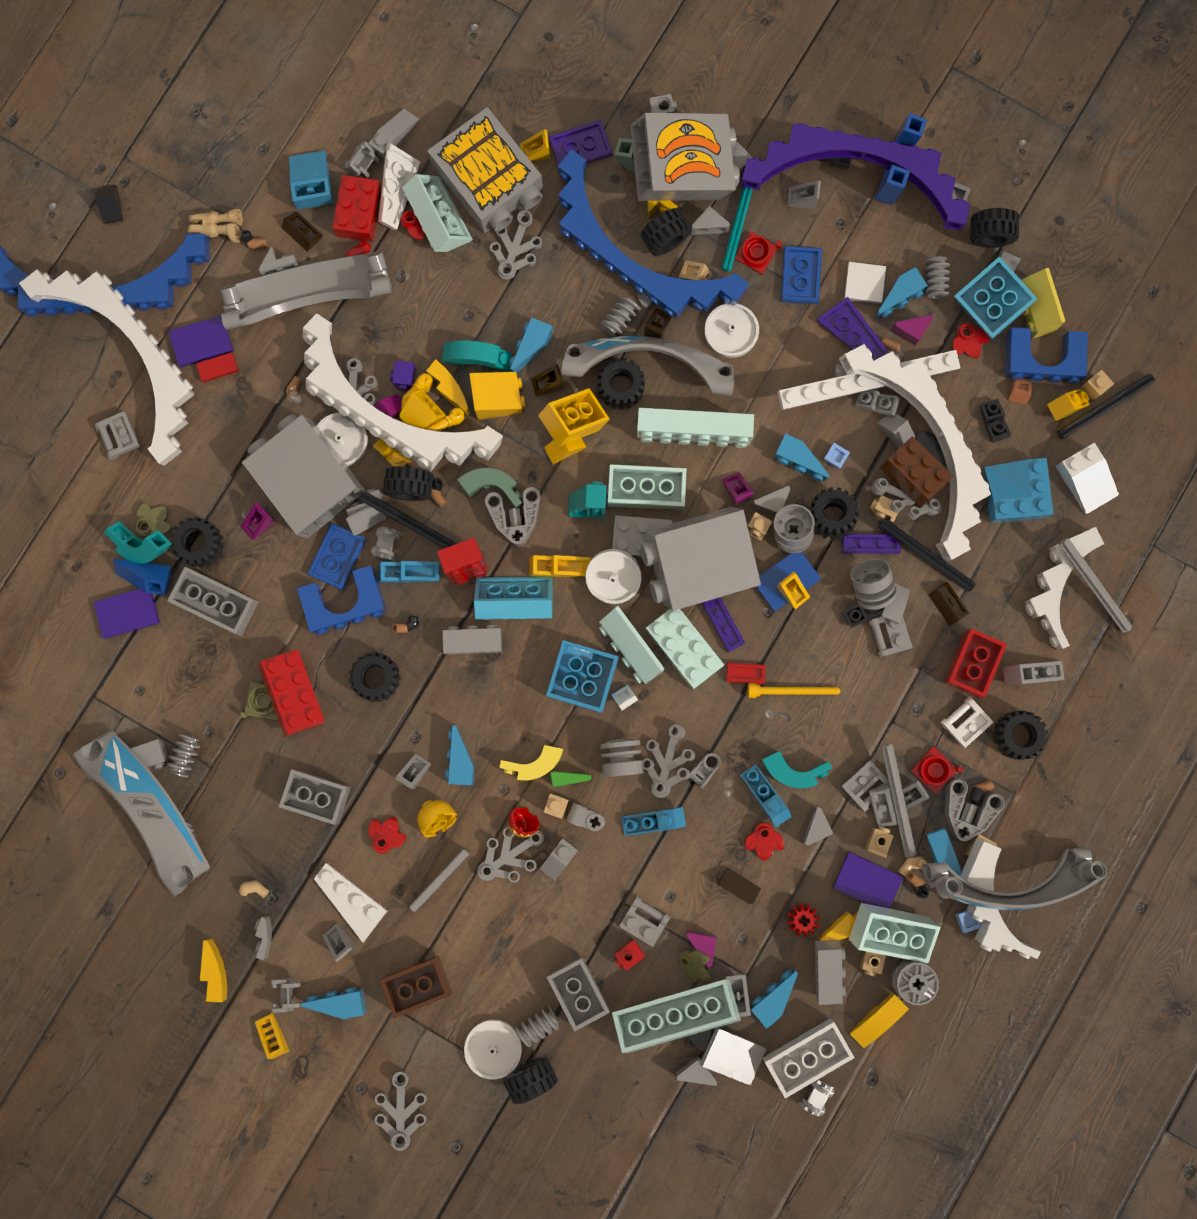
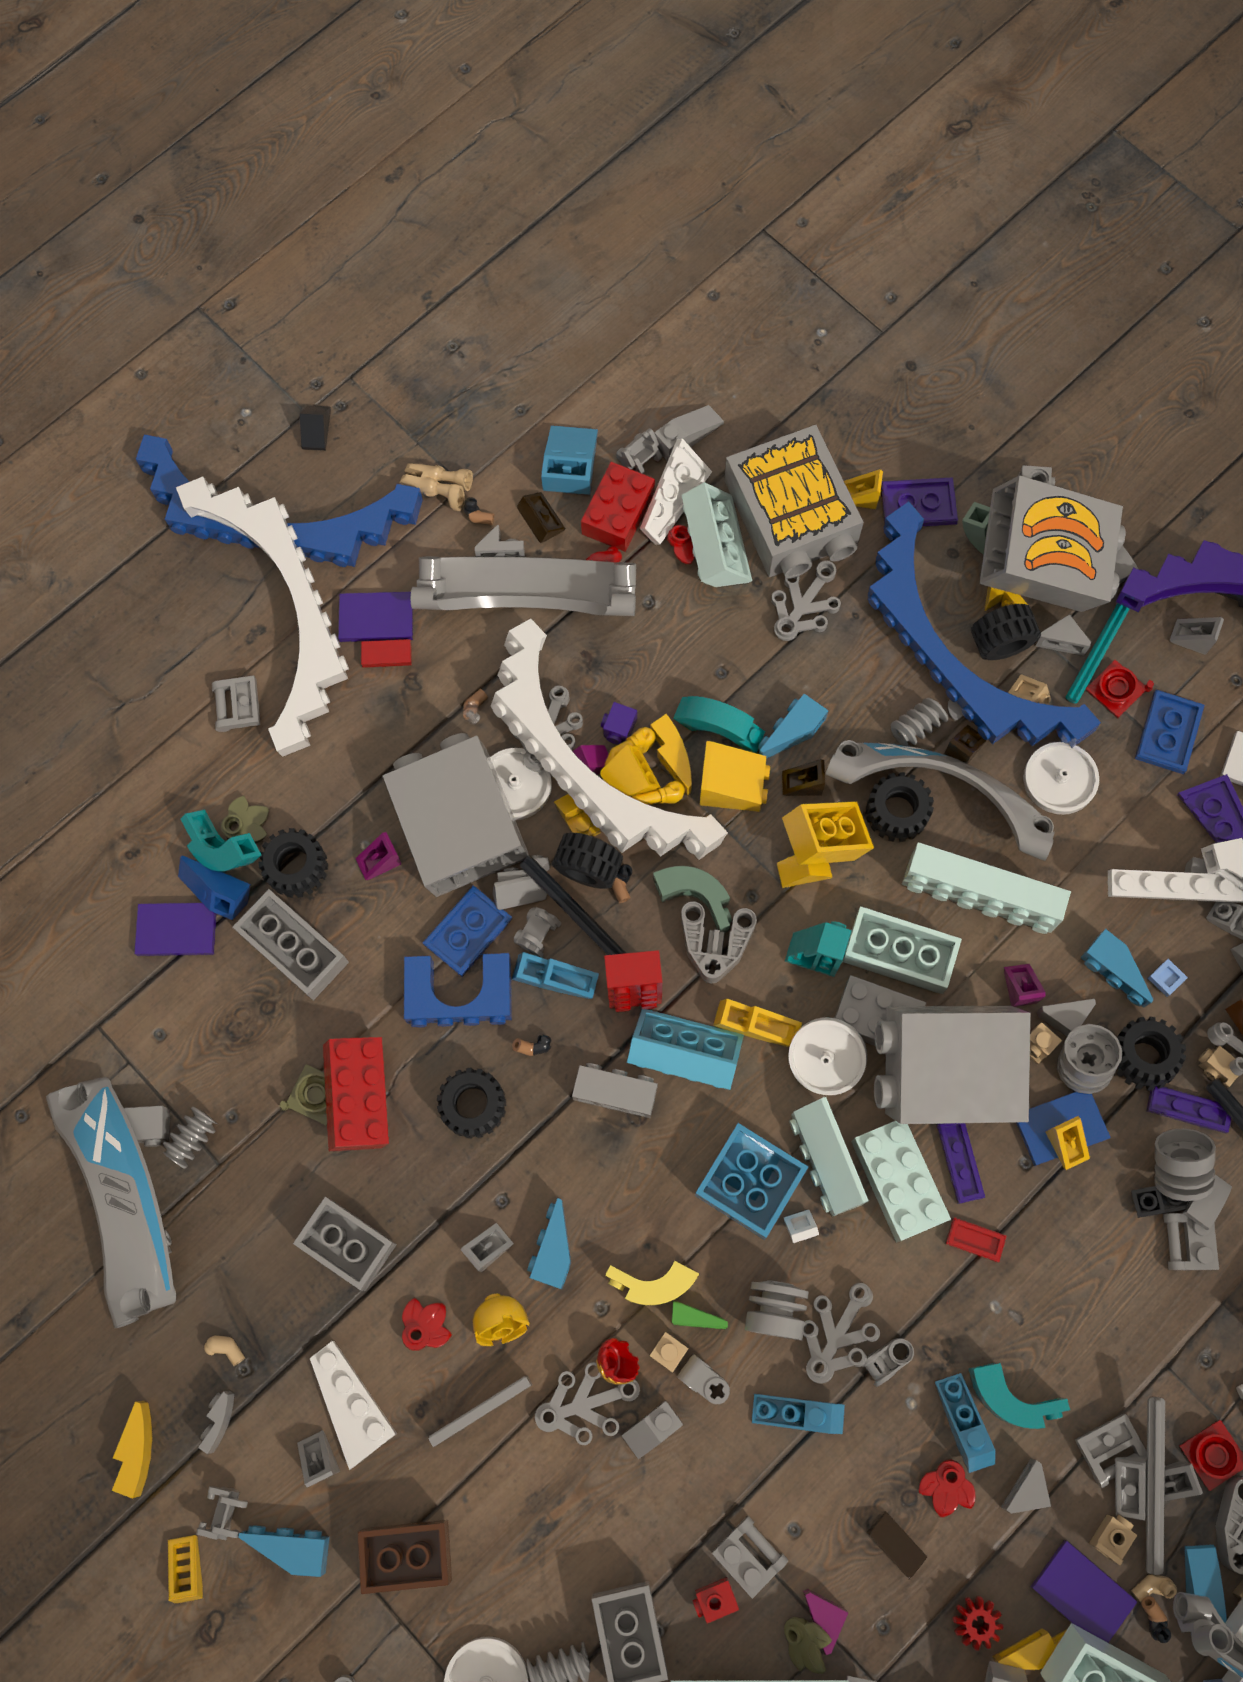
camera: 15 degrees right, 10 degrees down
yellow piece [747,683,840,698] -> none

